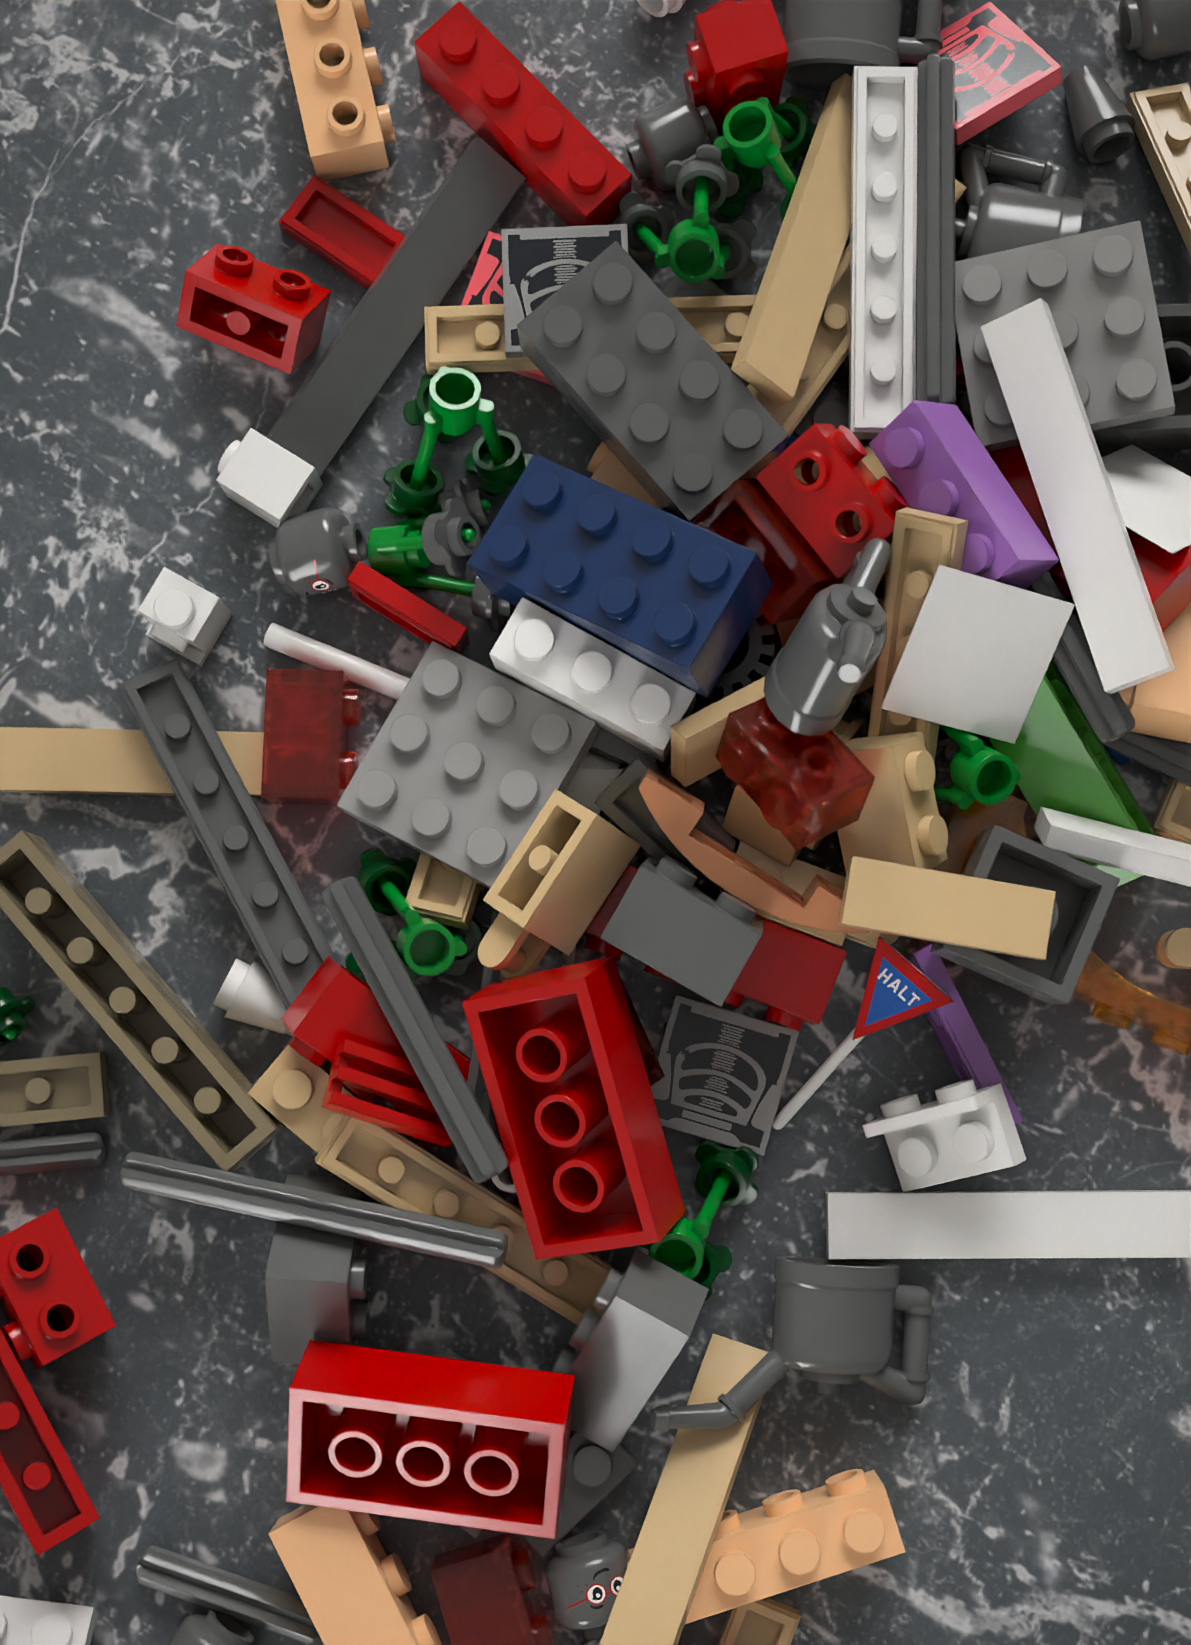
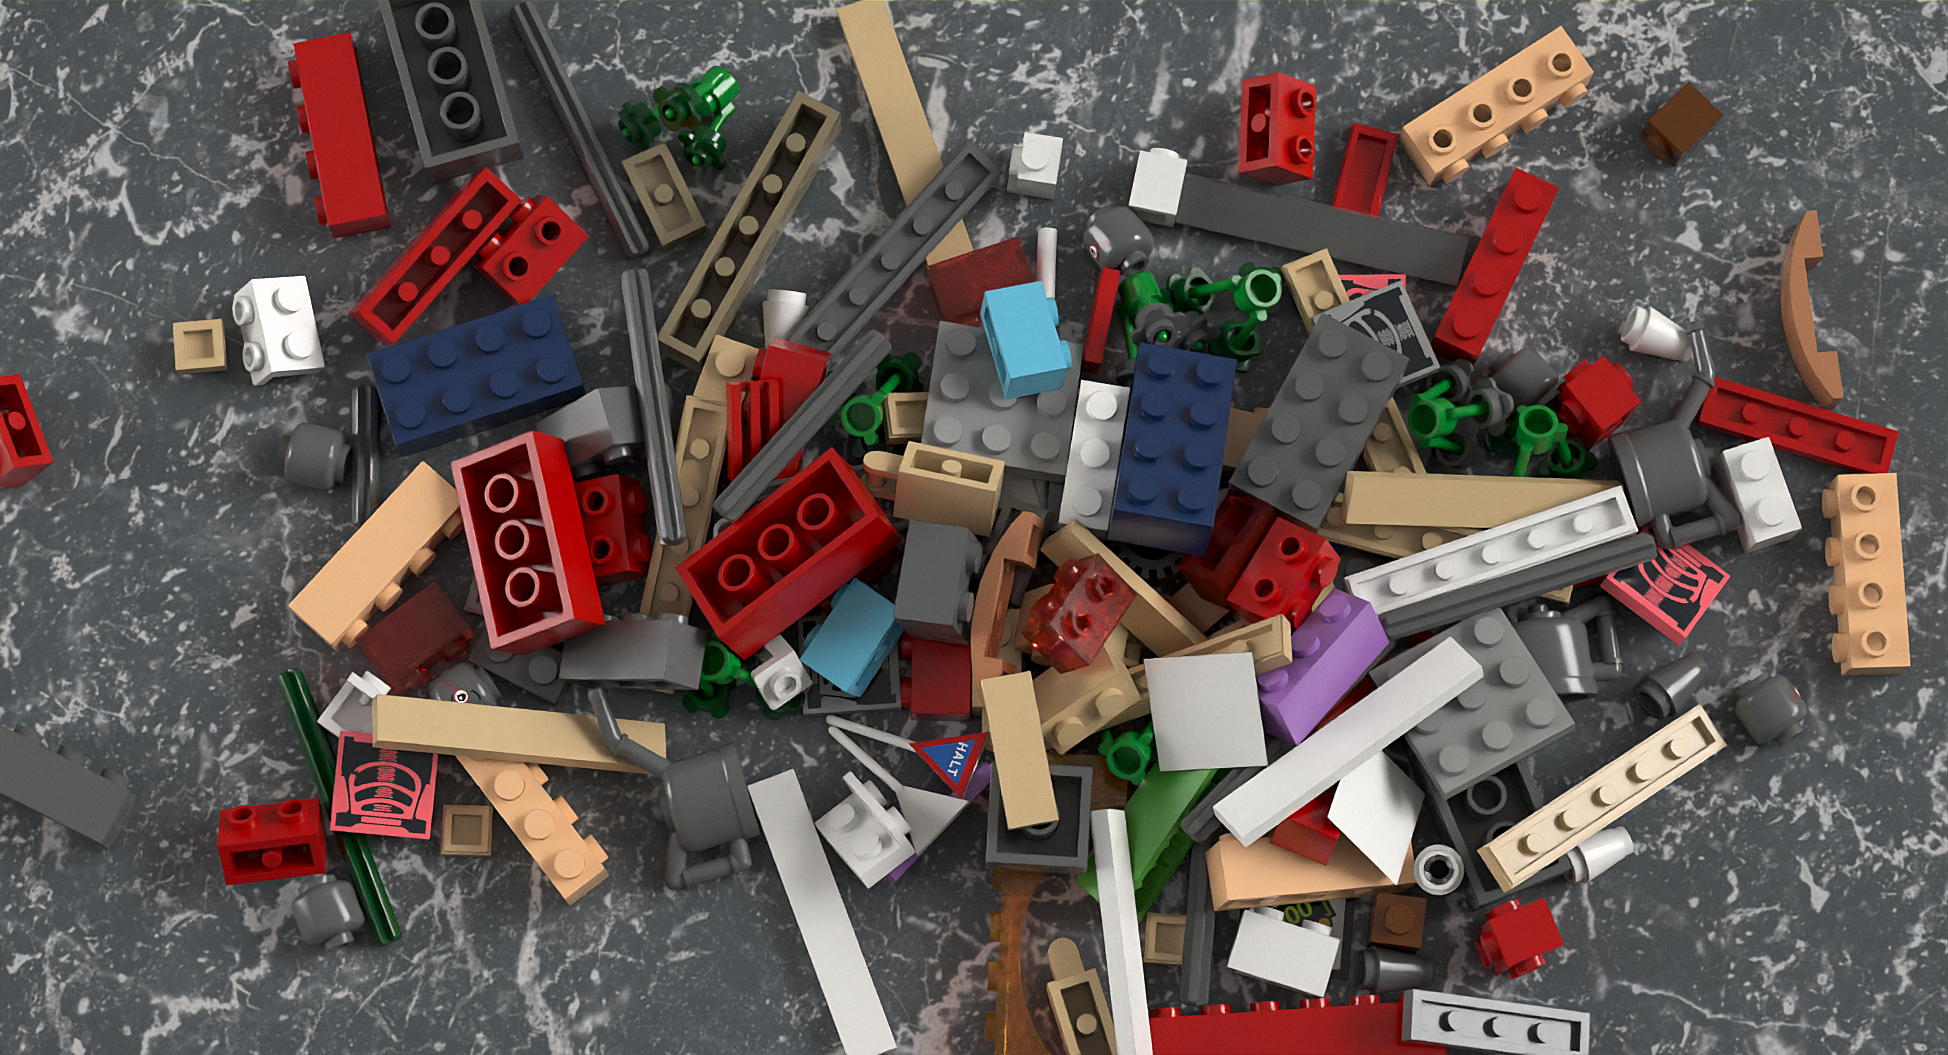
camera: 65 degrees right, 5 degrees down
dark grey piece [763,538,891,736] -> none
none -> dark blue brick [367,294,586,458]
none -> red brick [574,474,653,587]
none -> white bracket [750,634,813,710]
none -> medium azure brick [800,577,905,697]
none -> white piece [828,726,970,856]
none -> medium azure brick [980,281,1072,400]

